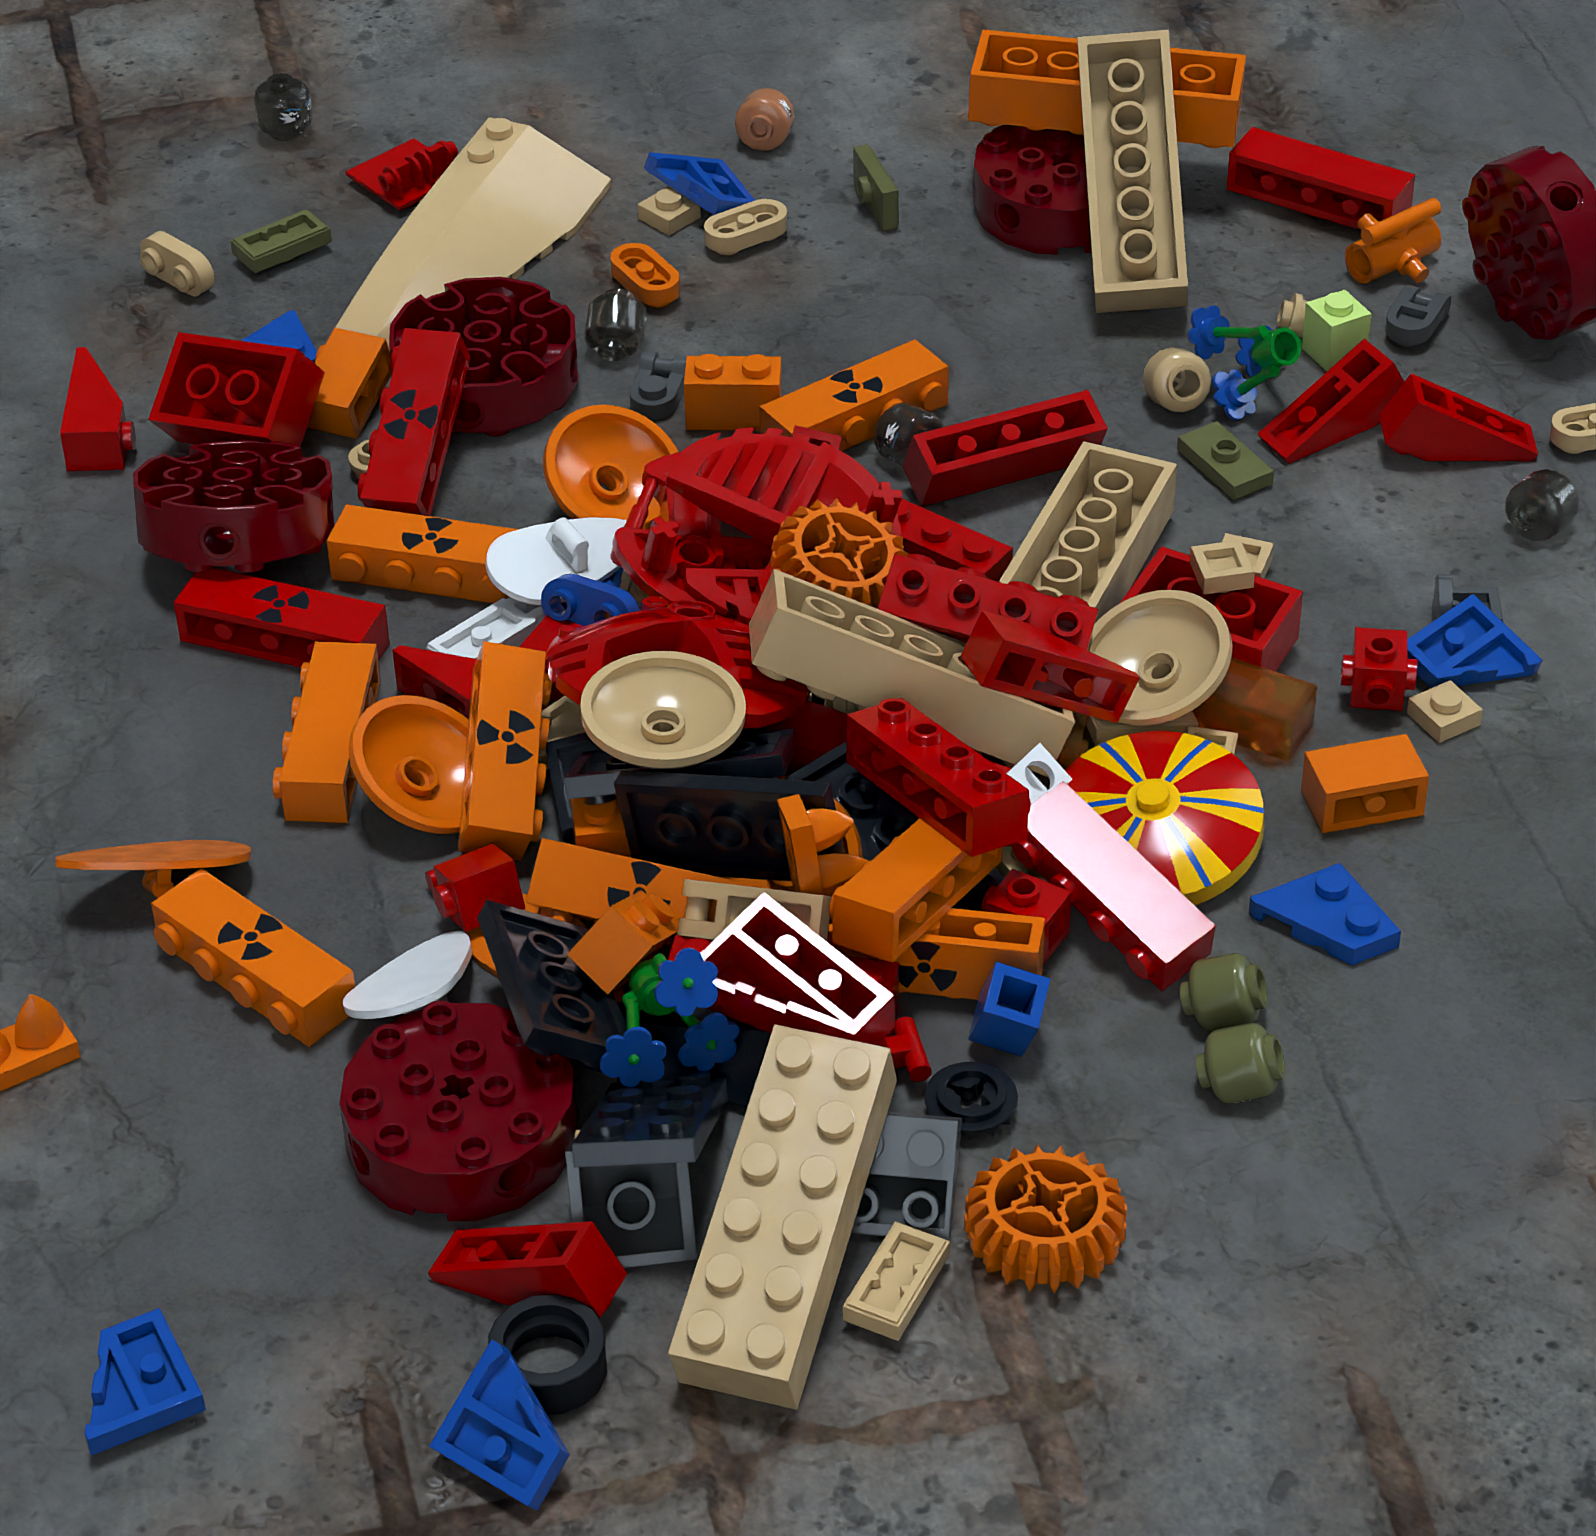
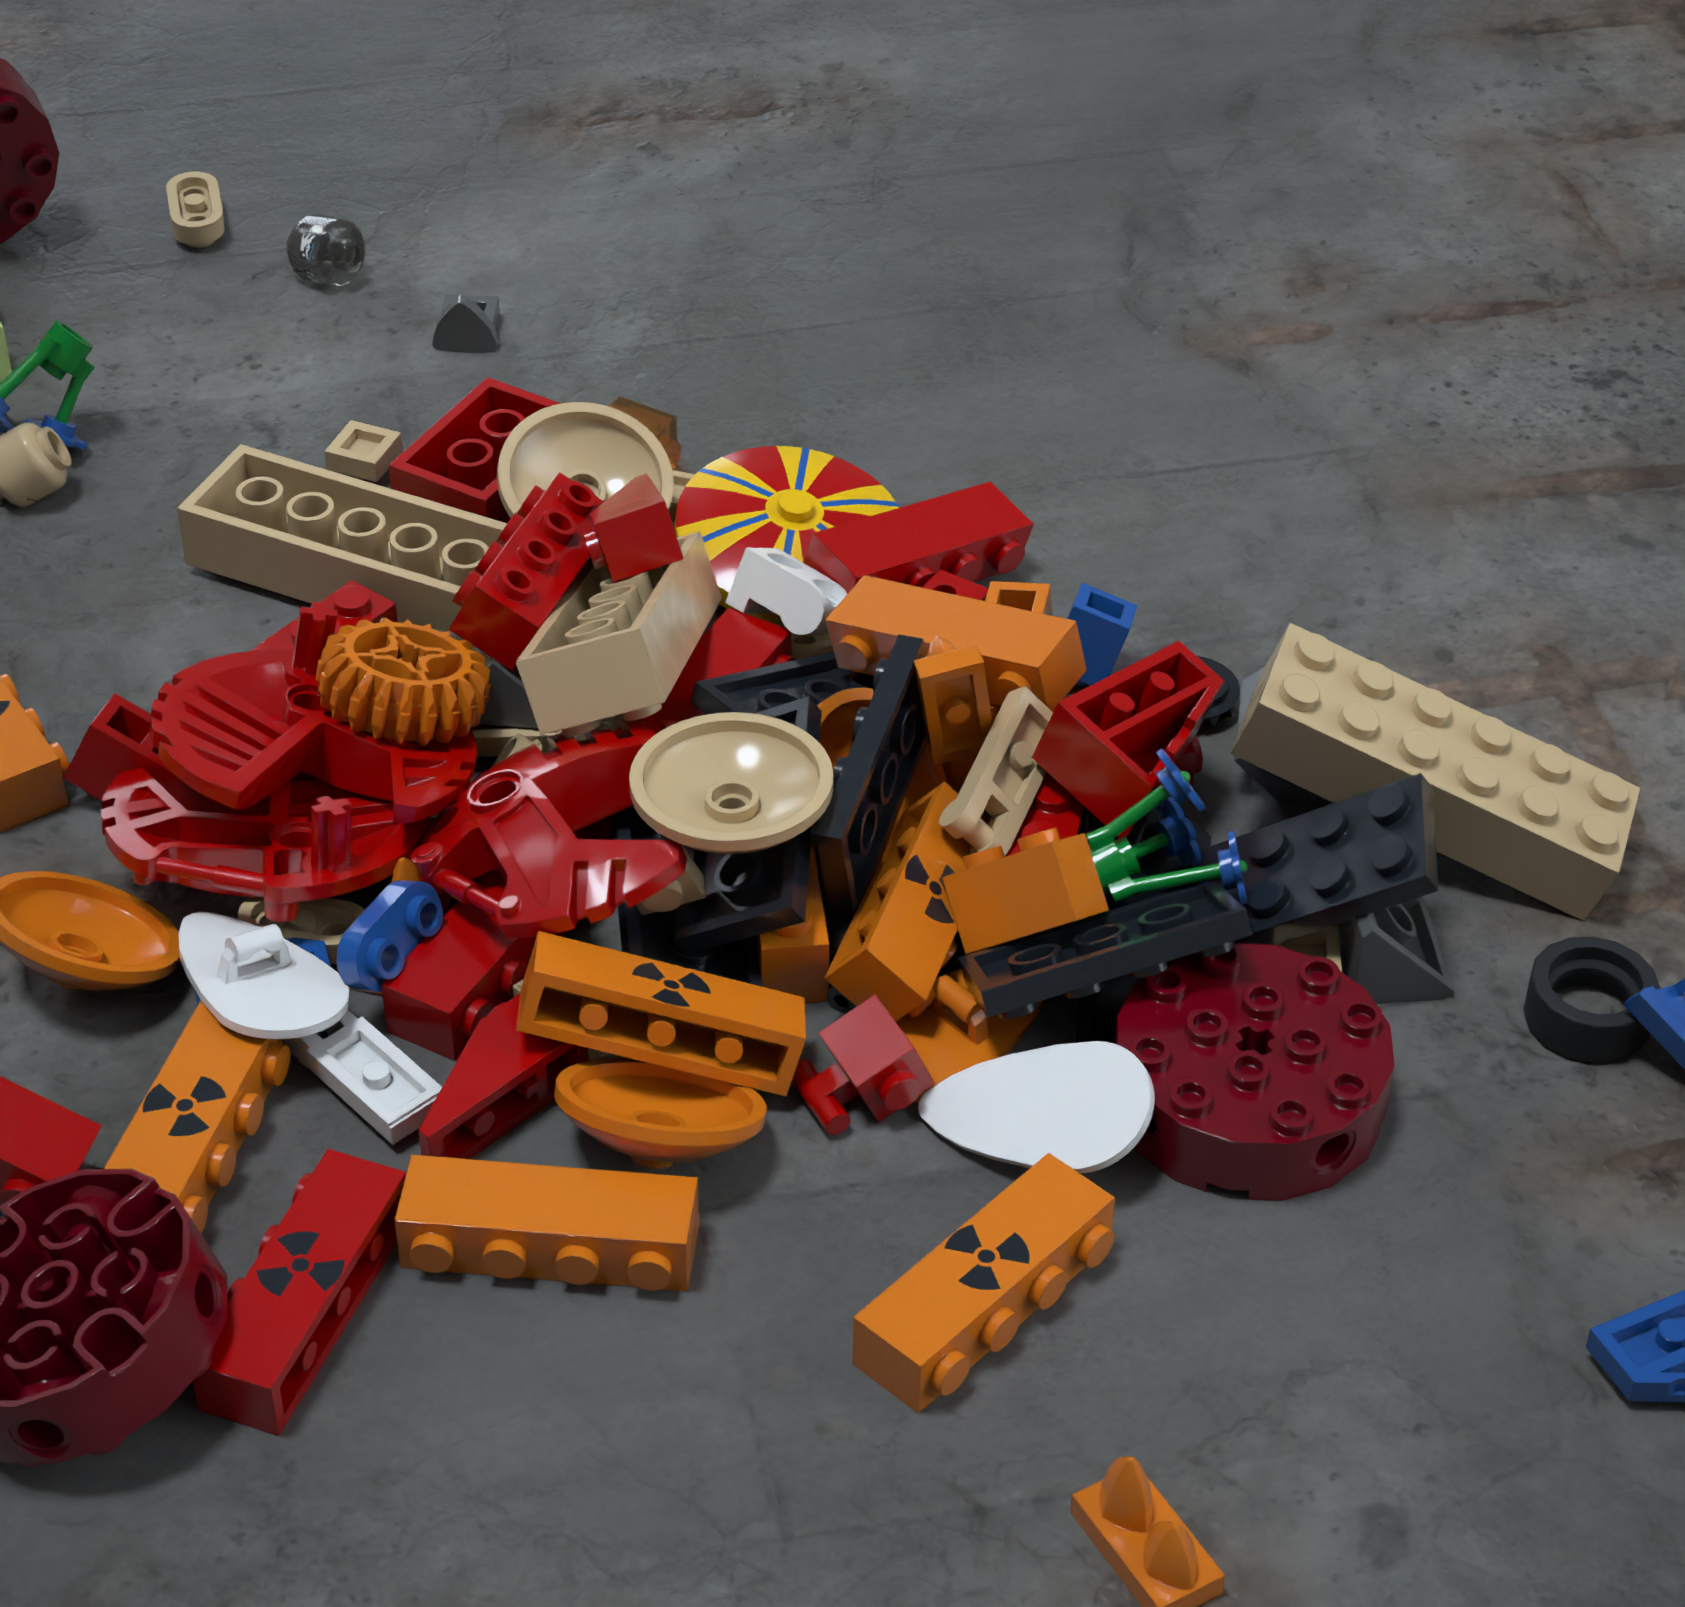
camera: 90 degrees left, 0 degrees up
orange shield [55,840,251,898] -> none
red slope [428,1221,627,1318] -> none
red brick [846,698,1031,857] -> none
clear smoke head [874,402,944,468] -> none
red brick [902,390,1108,507] -> none
orange gear [964,1144,1127,1294] -> none
olive plate [1177,421,1274,500] -> none
olive head [1180,953,1268,1032] -> none
tan plate [1190,540,1255,595] -> none
olive head [1196,1023,1286,1104] -> none
blue wing [1249,863,1401,965] -> none
red slope [1258,338,1404,464] -> none
orange brick [1301,734,1429,834] -> none
red brick [1341,627,1417,711] -> none
red slope [1379,373,1538,461] -> none
blue wing [1407,594,1543,688] -> none
tan plate [1407,680,1483,743] -> none

